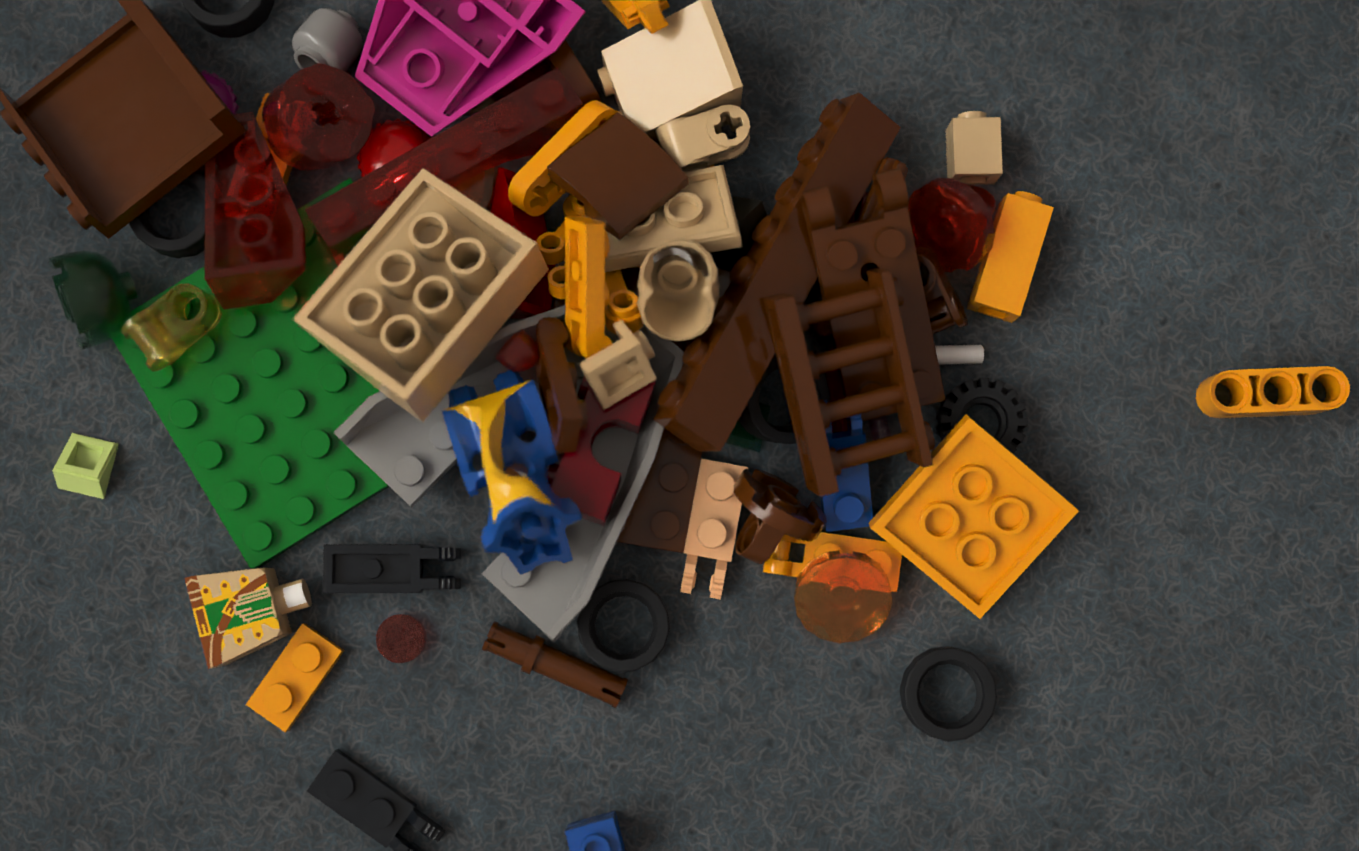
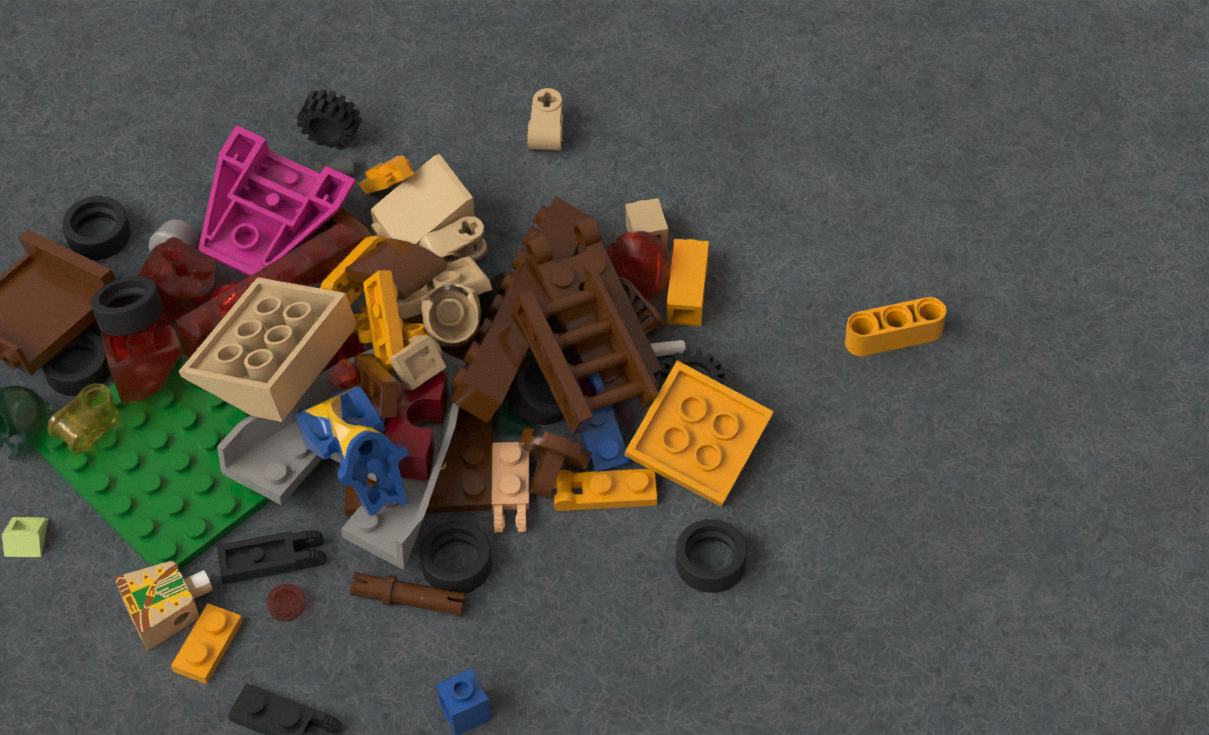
camera: 10 degrees left, 30 degrees down
clear orange tile [794,550,892,643] -> none
none -> black tyre [90,276,164,336]

